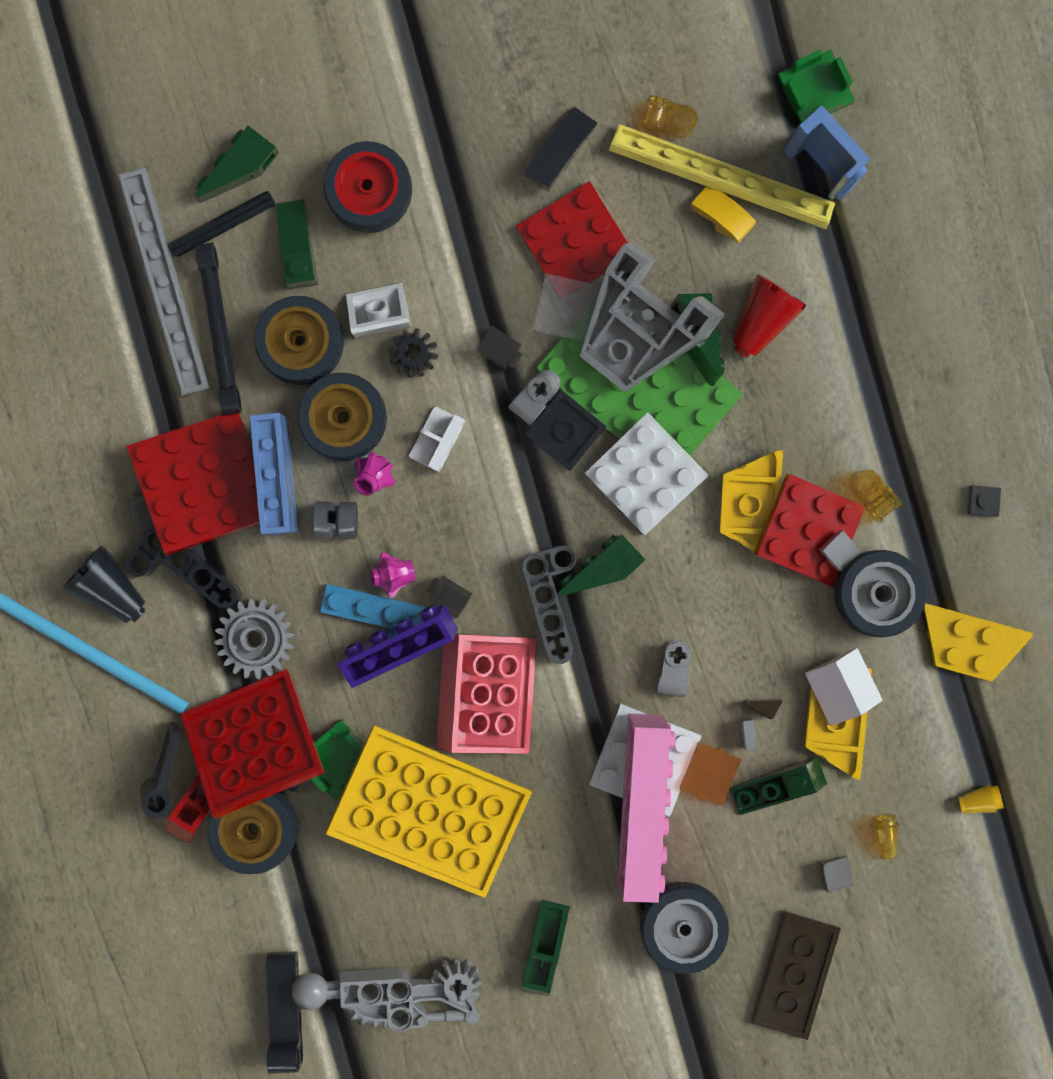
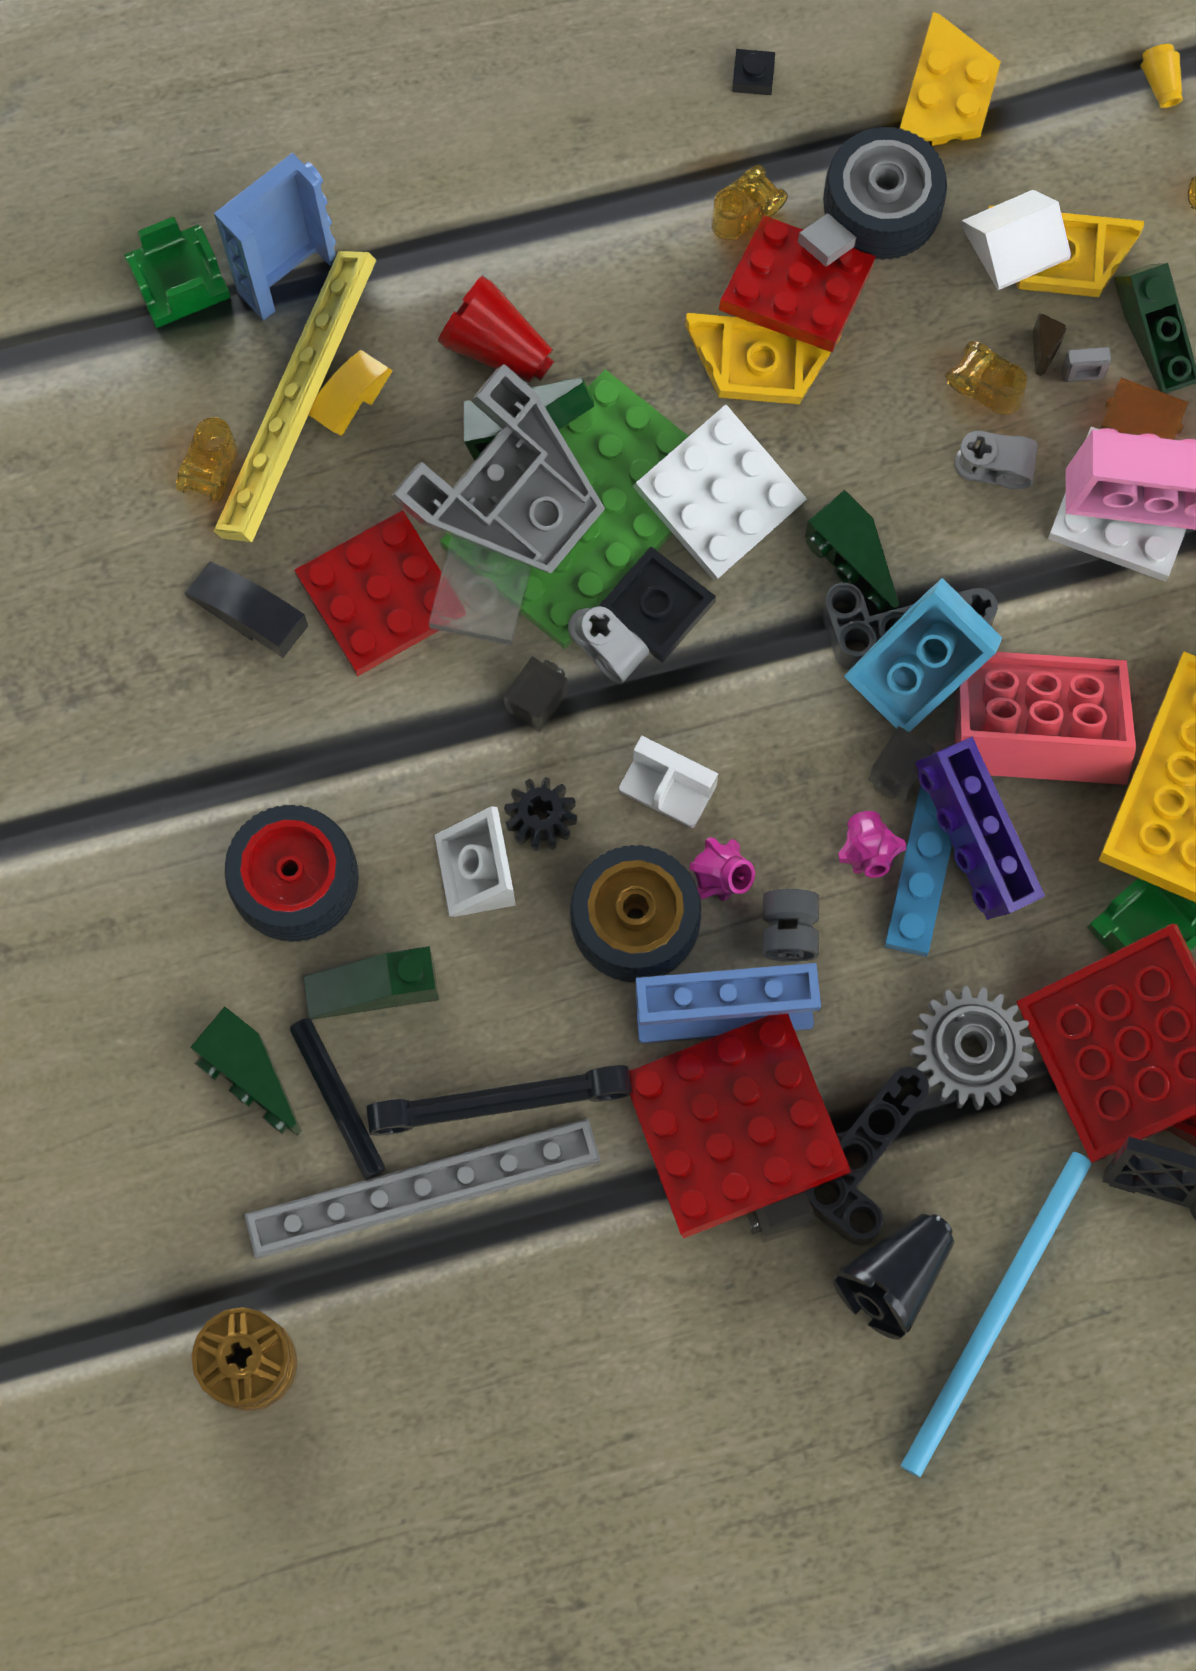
camera: 90 degrees left, 15 degrees down
wheel [255,296,344,385] -> none
none -> pearl gold wheel [191,1307,298,1411]
none -> medium azure slope [844,578,1002,736]
none -> clear yellow piece [945,341,1027,415]

